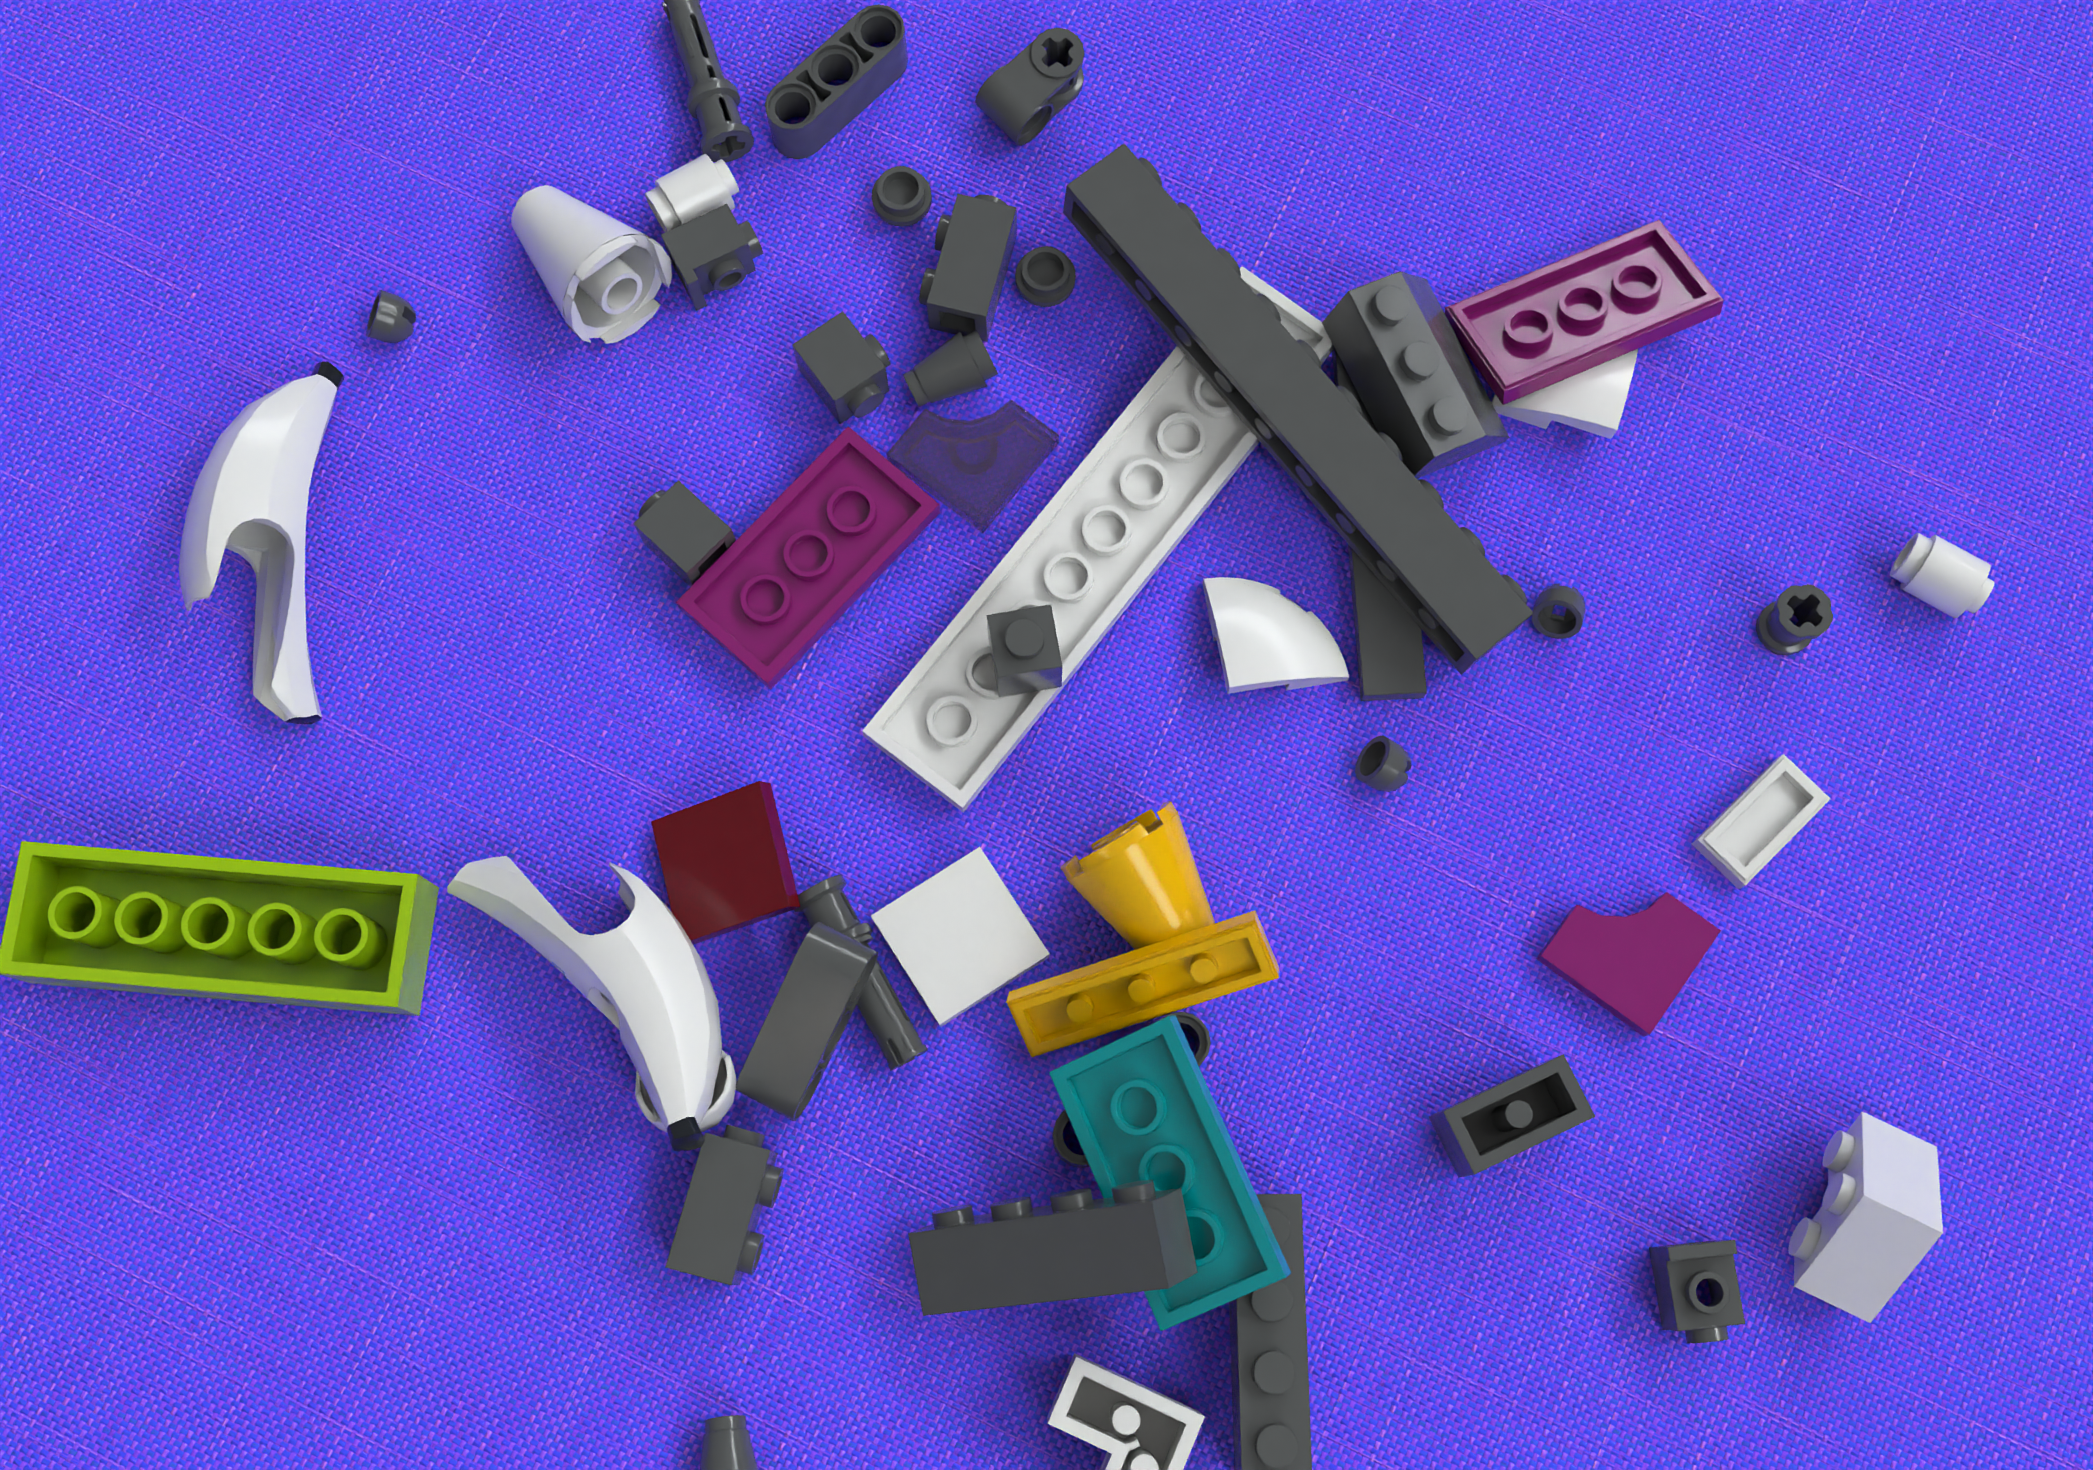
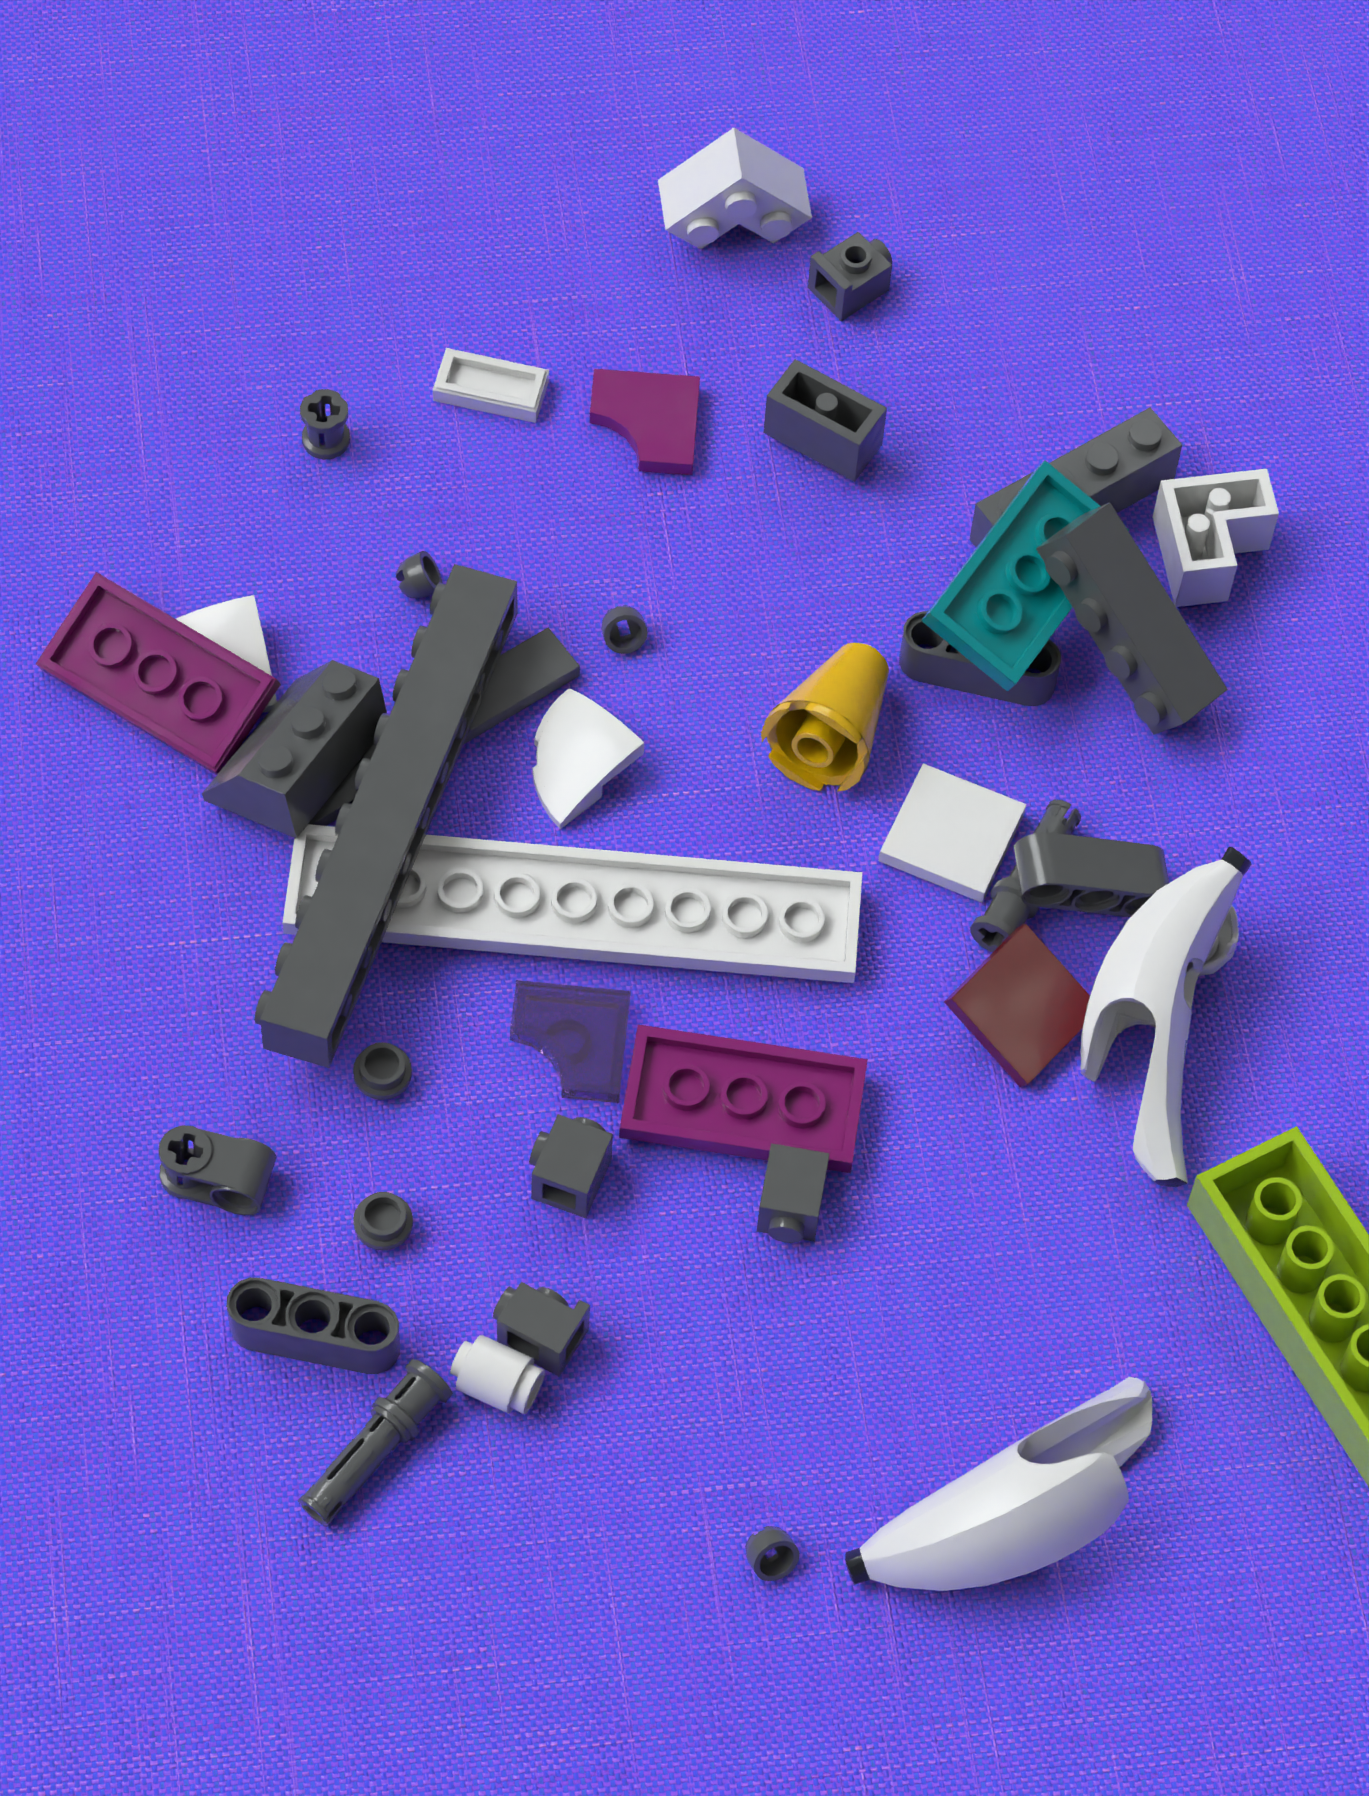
camera: 125 degrees left, 15 degrees down
white cone [511,185,672,344] -> none
dark grey brick [665,1125,784,1285] -> none
dark grey cone [903,330,998,407] -> none
dark grey brick [919,194,1017,342] -> none
dark grey brick [987,605,1062,697] -> none
yellow tile [1006,910,1279,1057] -> none
white brick [1890,533,1995,618] -> none

